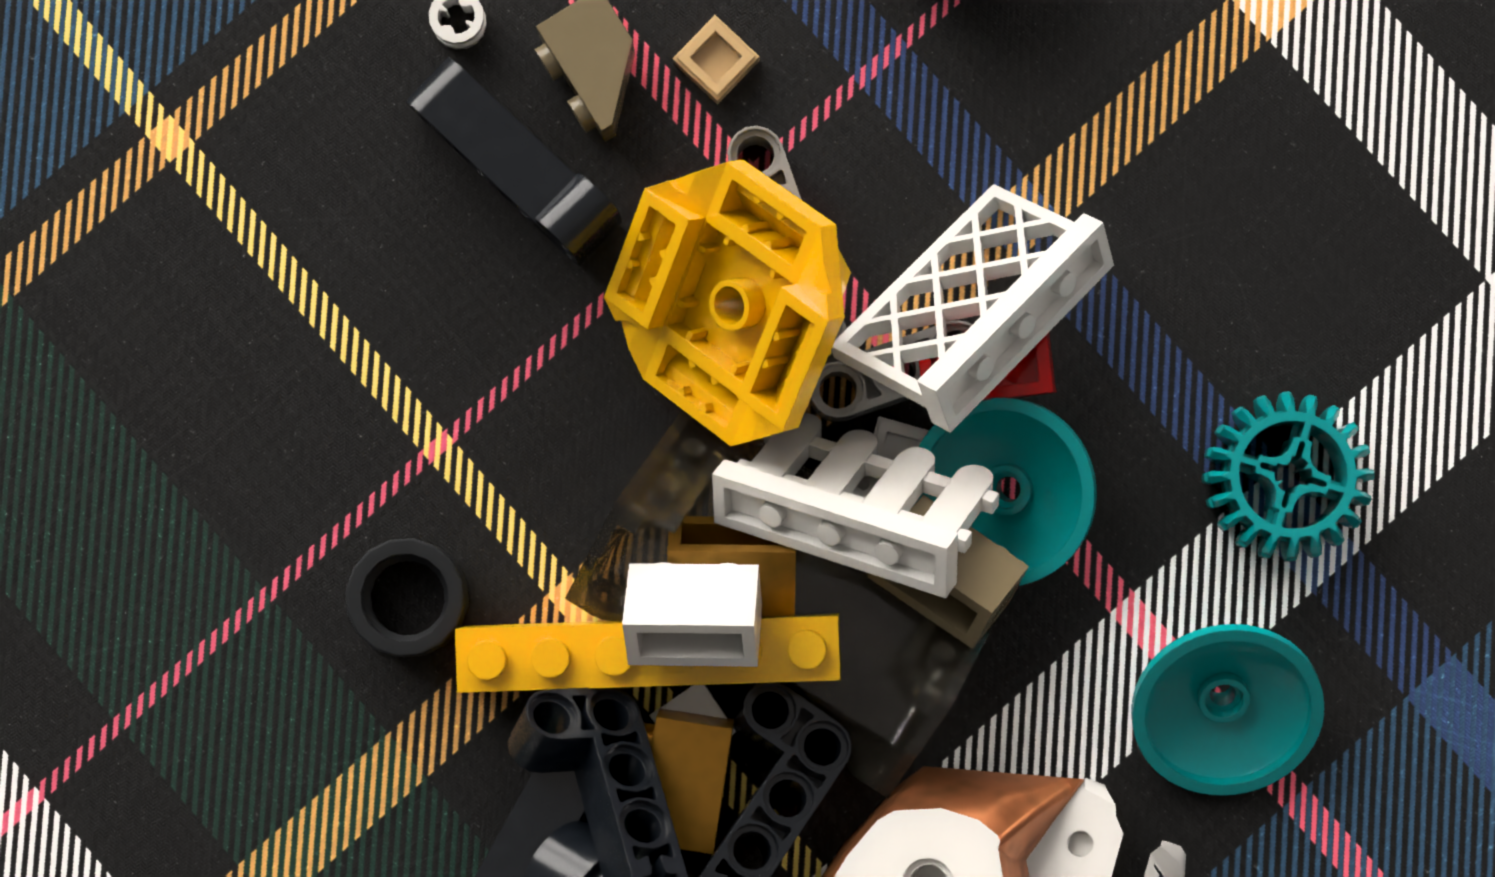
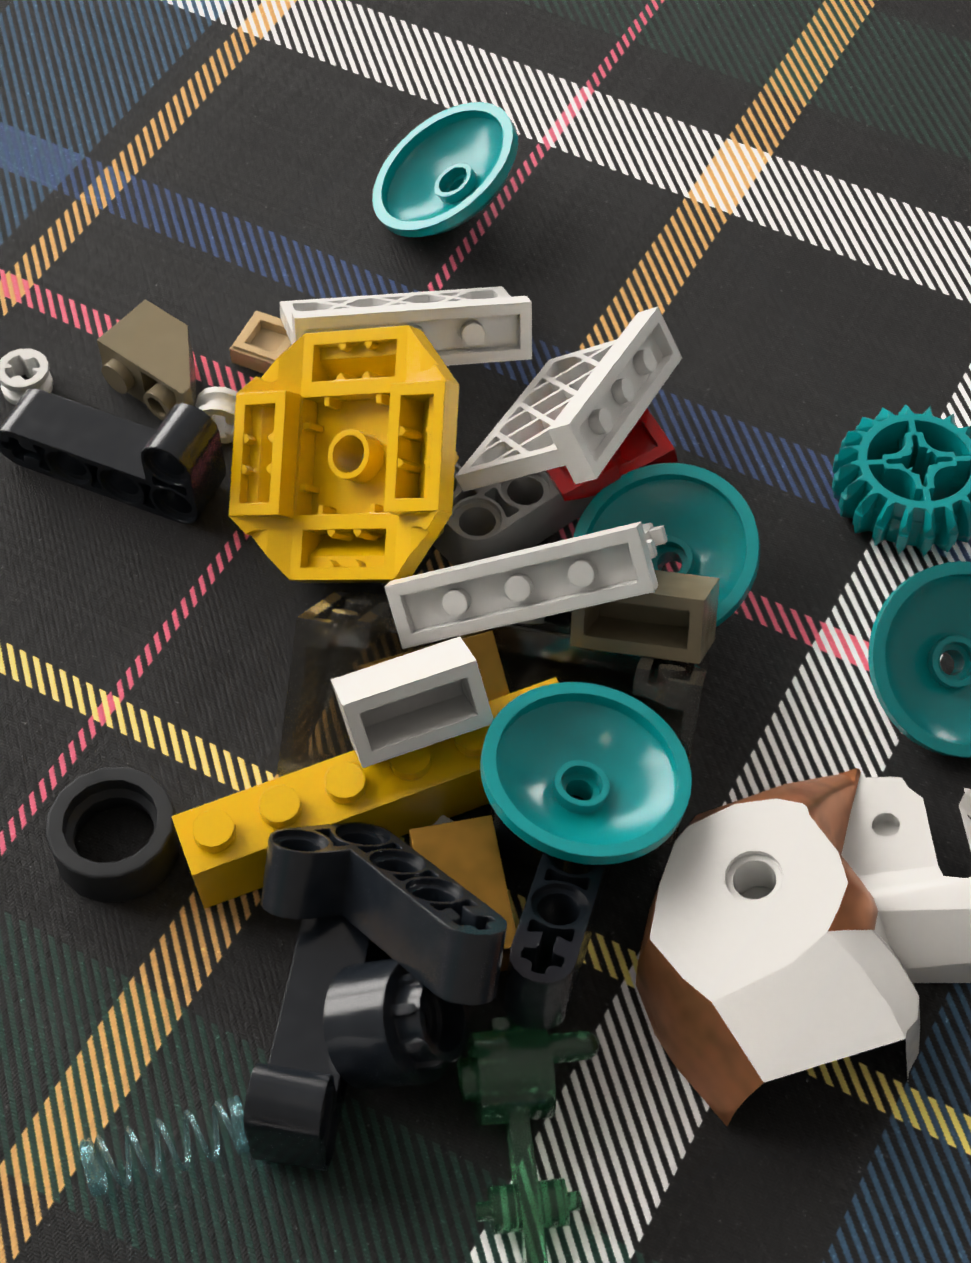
camera: 25 degrees left, 30 degrees down
none -> white bush [195,386,237,443]
none -> white fence [280,286,532,366]
none -> teal dish [480,682,692,865]

